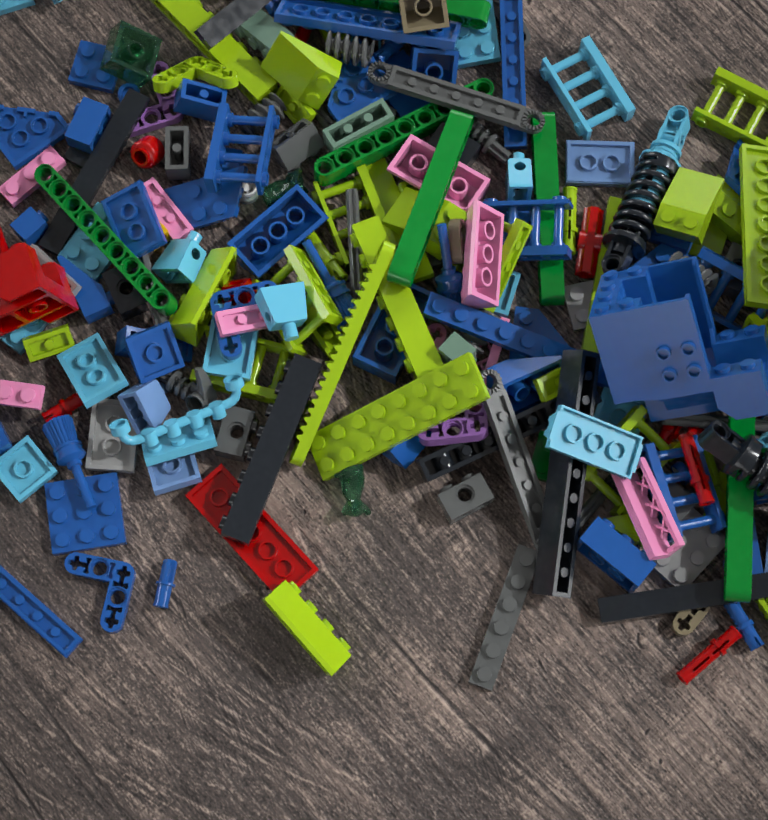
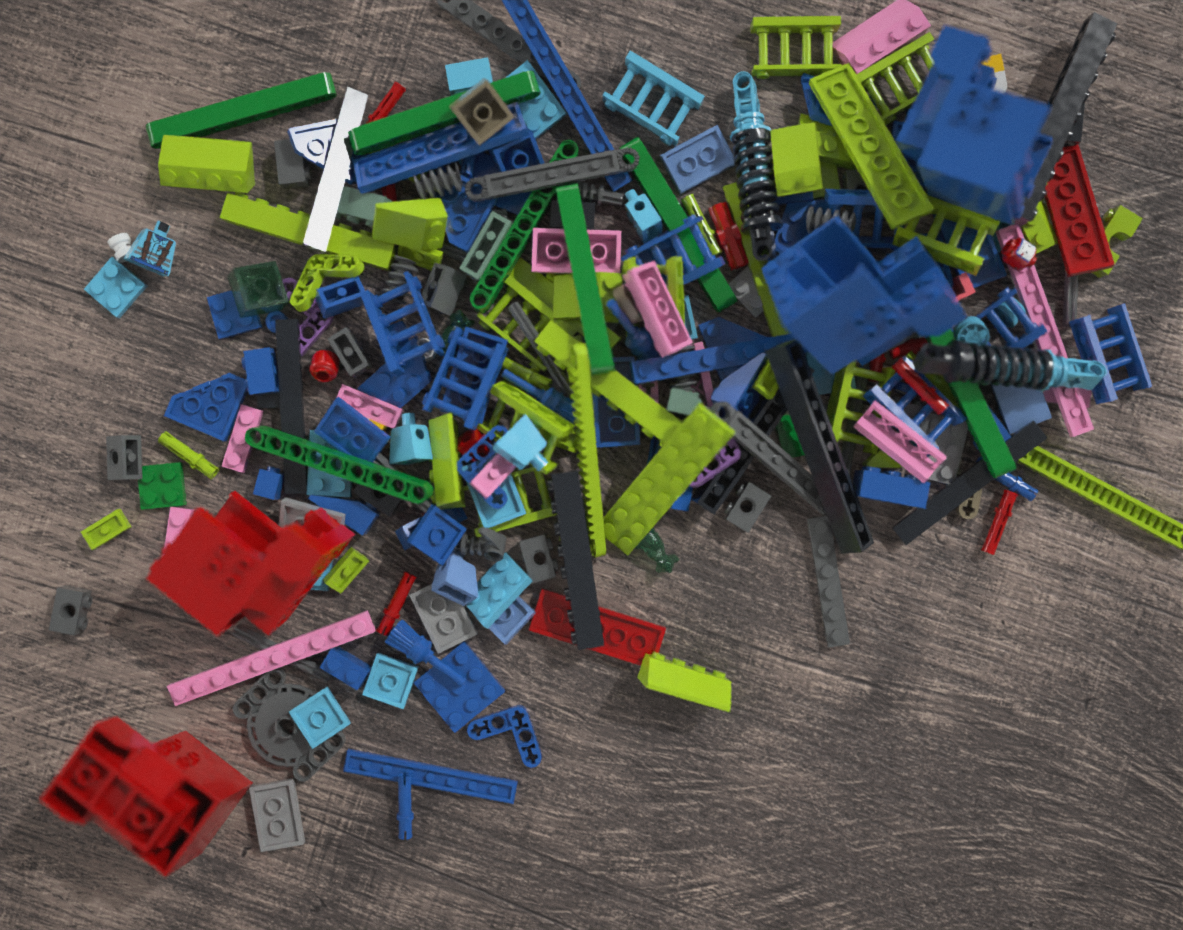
camera: 30 degrees left, 15 degrees up
medium azure plate [56,332,129,409] -> none
medium azure bar [109,373,245,447] -> none
blue axle [153,559,178,609] -> none
medium azure brick [543,405,644,479] -> none
none -> blue fence [422,327,509,431]

